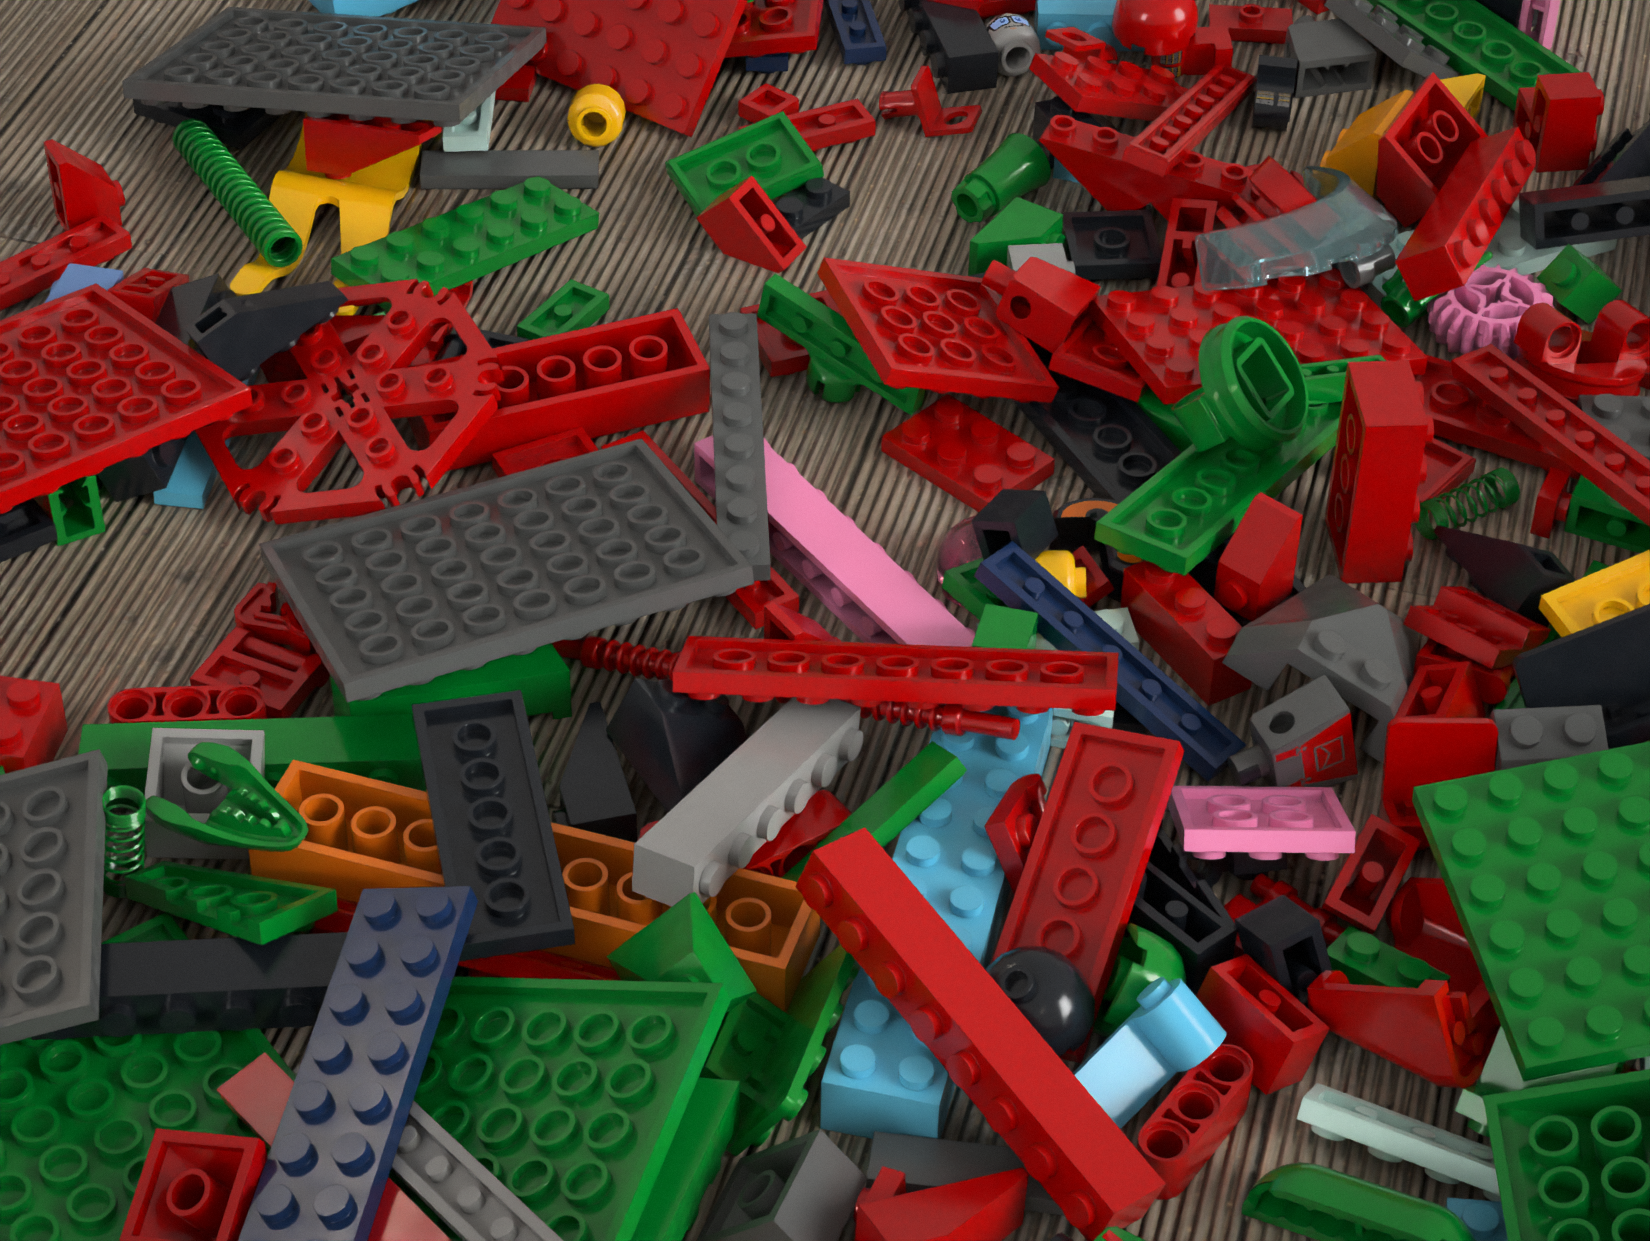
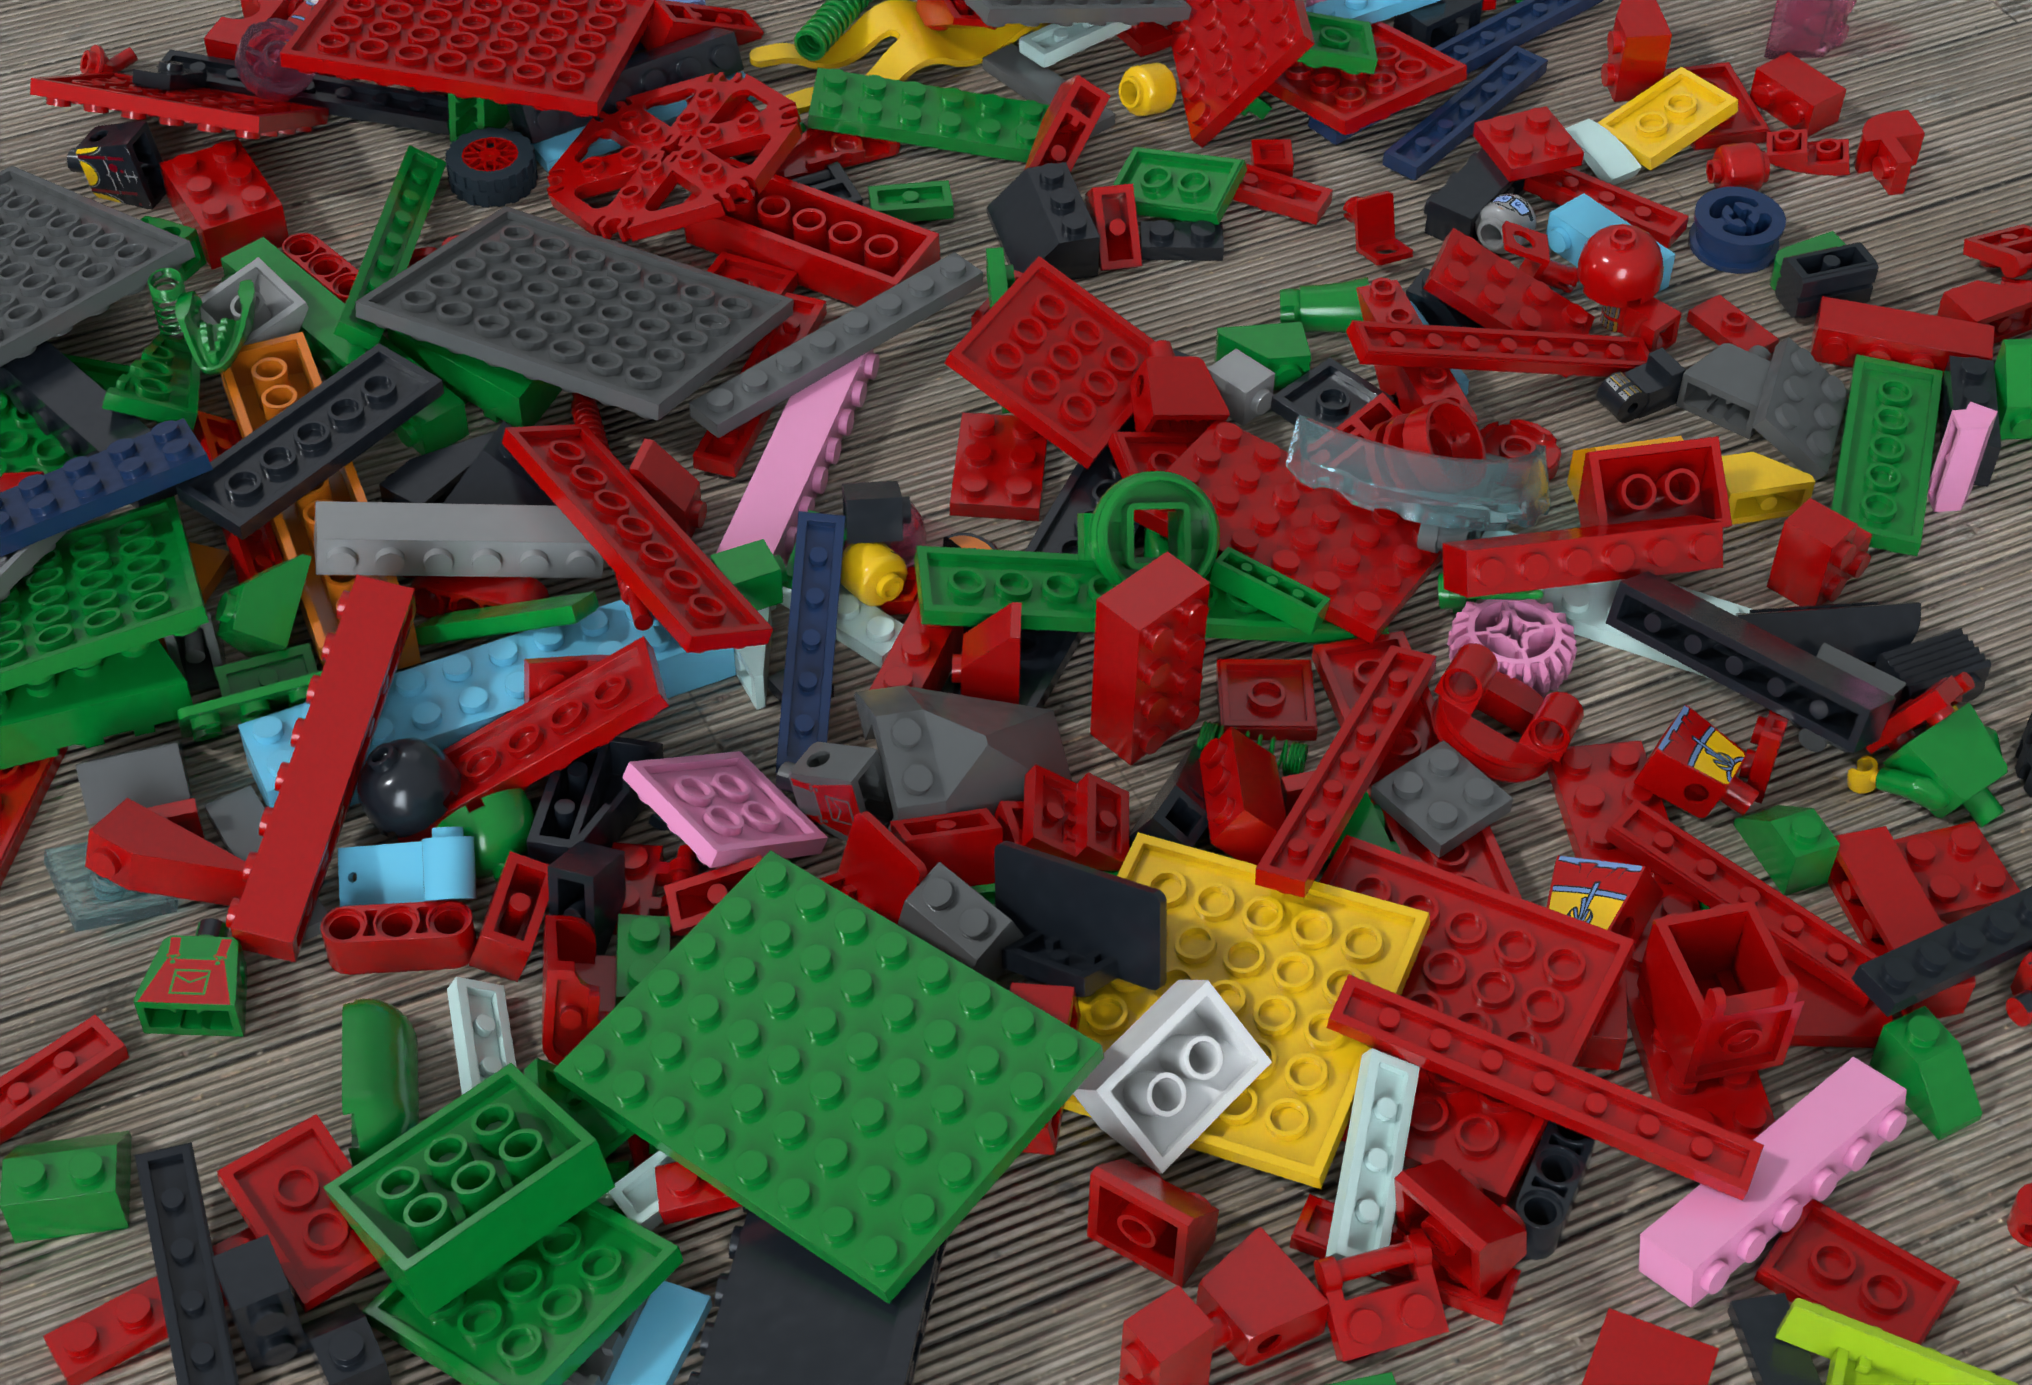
camera: 50 degrees right, 5 degrees up
black slope [184,281,348,382] -> none
green brick [1537,244,1622,325] -> none
none -> green plate [333,145,446,350]
none -> black wheel [445,127,538,208]
none -> black slope [987,162,1100,280]
none -> red slope [1024,75,1111,172]
none -> red brick [1199,726,1286,865]

